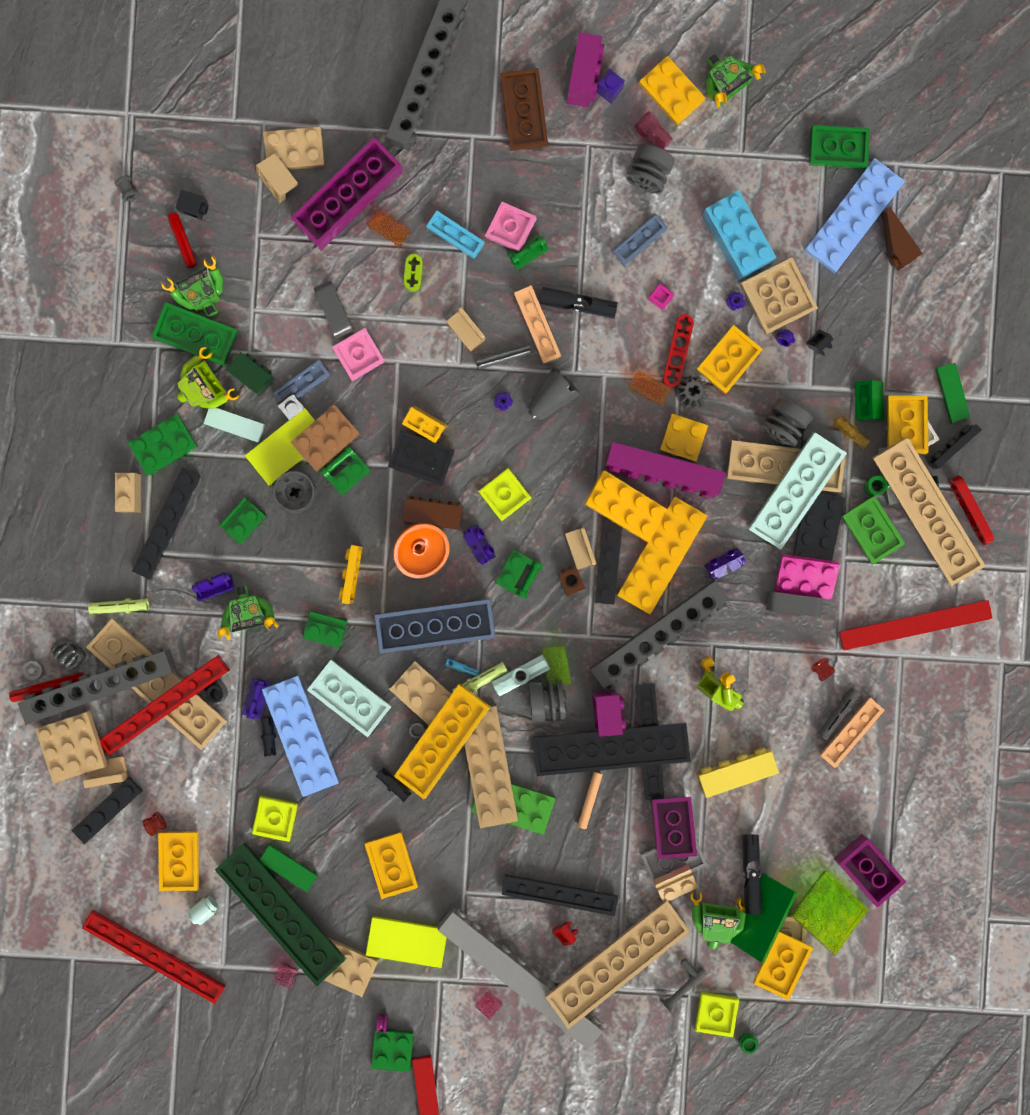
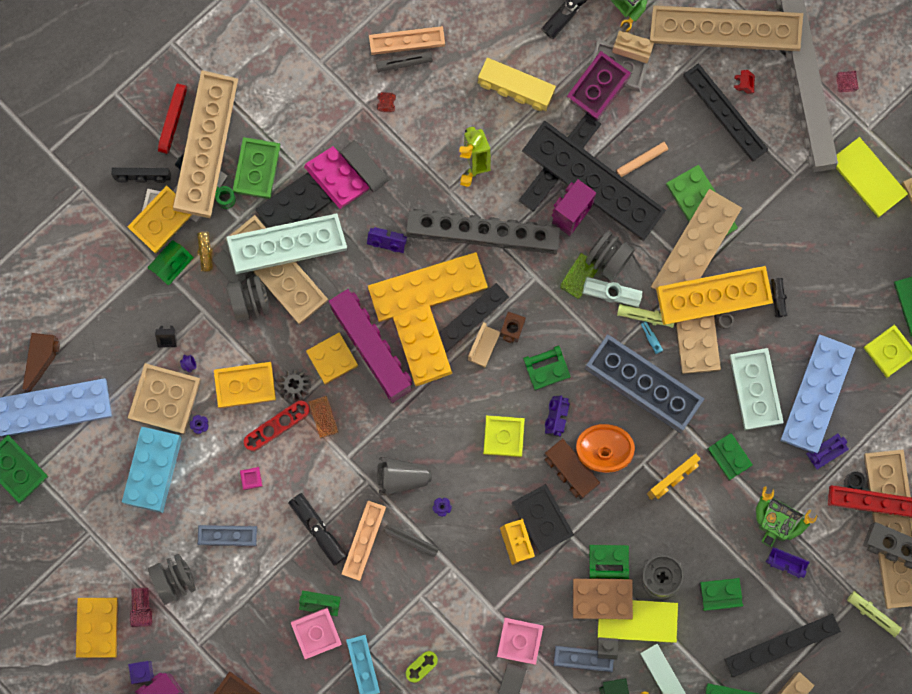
camera: 145 degrees left, 10 degrees down
black pin [261,716,277,756] -> none
yellow plate [365,831,418,899] -> none
tan panel [446,307,485,352] -> none
torso [705,54,766,108] -> none
red tile [839,600,993,650] -> none
green tile [935,363,971,423] -> none

